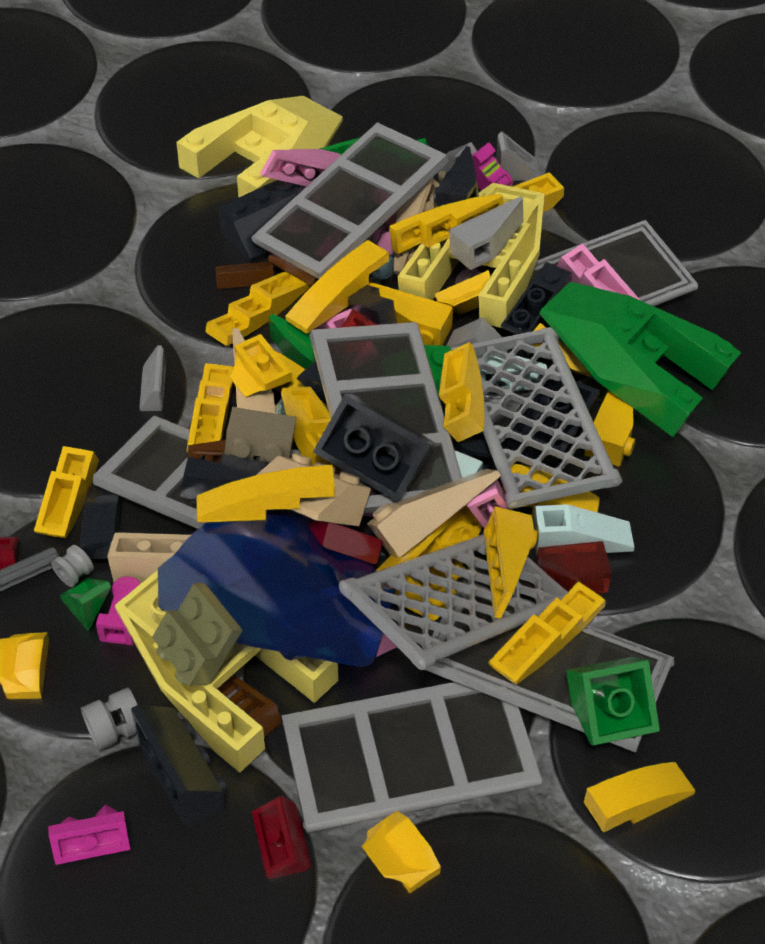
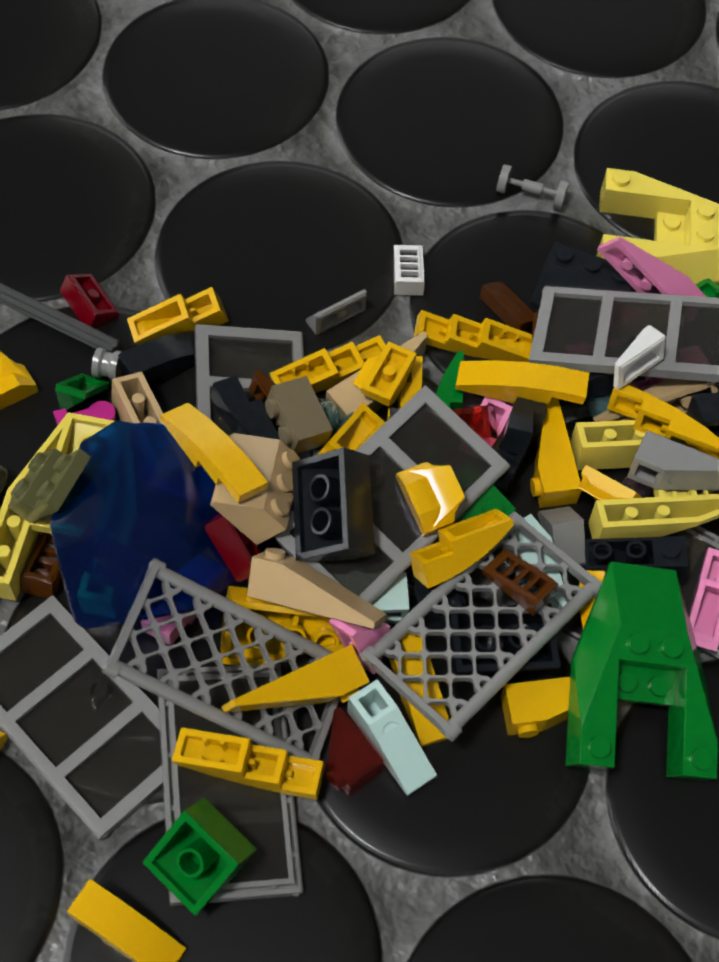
camera: 55 degrees right, 10 degrees up
none -> white slope [393,245,425,296]
none -> yellow slope [395,462,465,537]
none -> reddish brown slope [482,549,559,616]
none -> light grey wheel [496,164,569,210]
none -> white slope [613,325,666,389]

